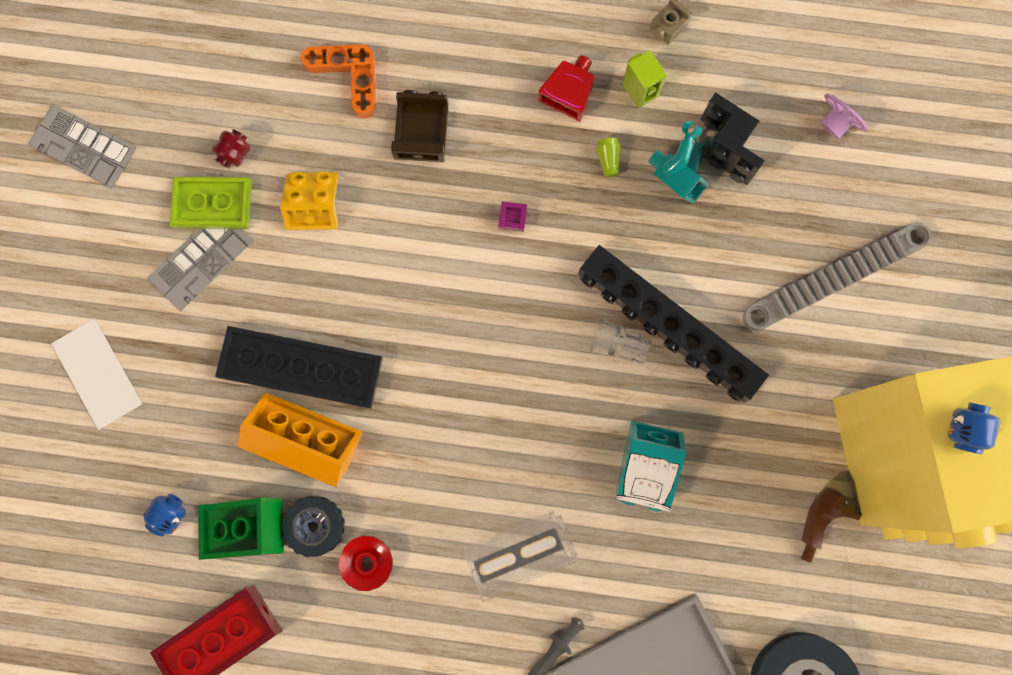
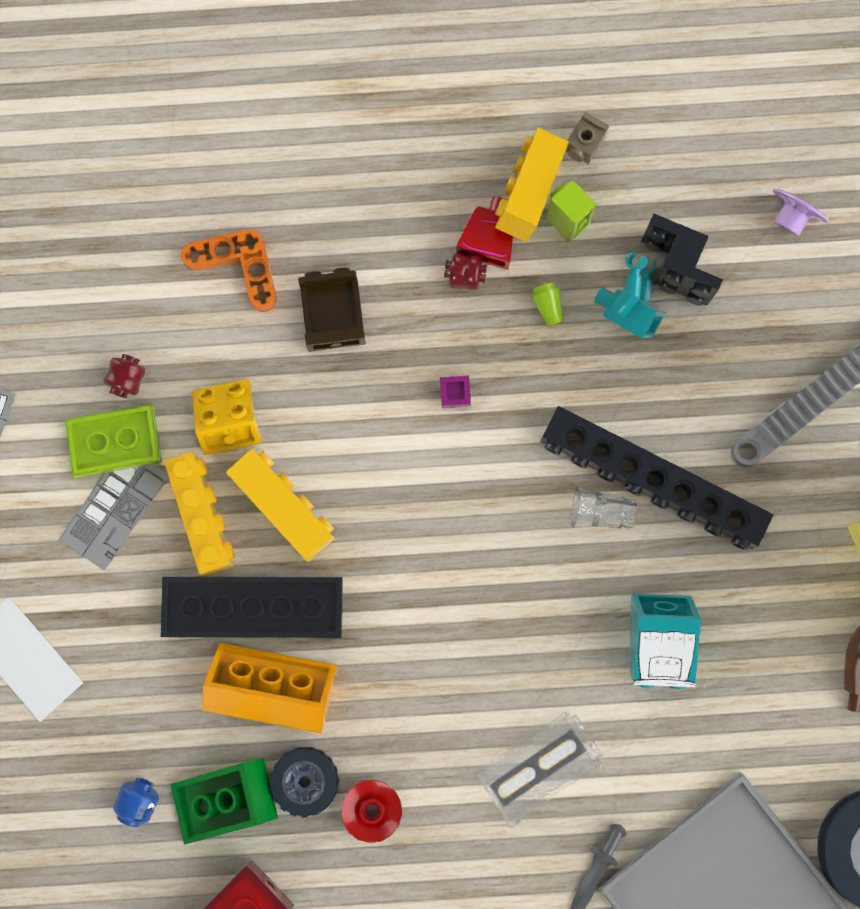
camera: 10 degrees left, 0 degrees up
none -> yellow brick [164,451,235,577]
none -> yellow brick [226,448,335,563]
none -> dark red piece [444,252,487,291]
none -> yellow brick [495,127,569,242]

